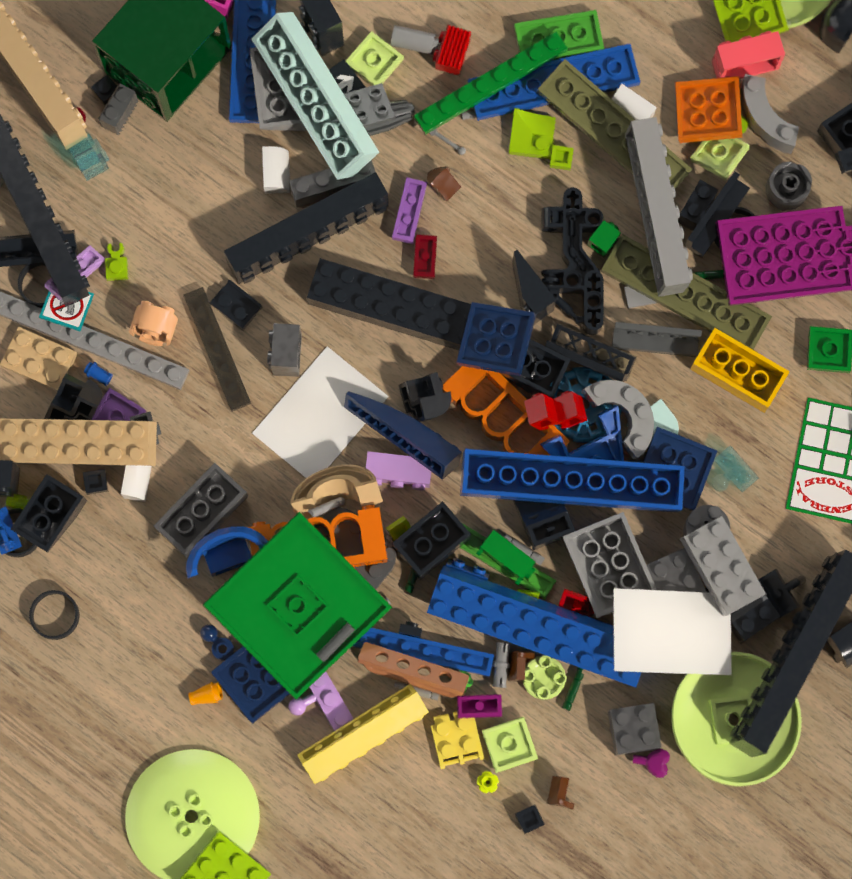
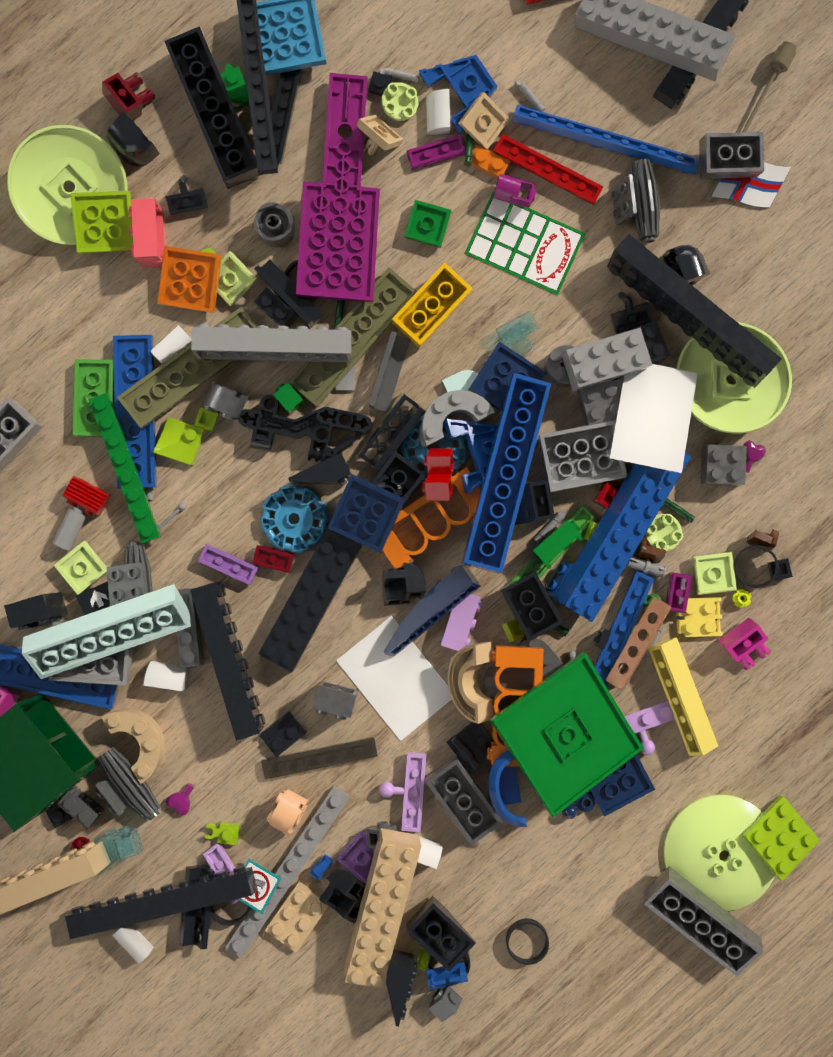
camera: 75 degrees left, 10 degrees up
black plate [83,469,109,495] -> none
light orange cone [188,682,223,705] -> none
light grey wheel [308,497,345,517] -> none
dark grey piece [316,622,355,662] -> none
reddish brown tile [427,167,461,201] -> none
light grey brick [740,74,799,154] -> none
none -> dark grey plate [95,747,160,821]
none -> tan brick [101,708,165,784]
none -> black plate [165,175,208,215]
none -> magenta rock [166,783,194,816]
none -> flat silver brick [203,381,248,420]
none -> dark azure plate [260,484,329,553]
none -> lavender plate [379,752,426,832]
none -> black plate [446,722,495,773]
none -> flat silver brick [644,866,763,976]
none -> dark pink brick [718,618,771,670]
none -> black tyre [734,545,779,588]

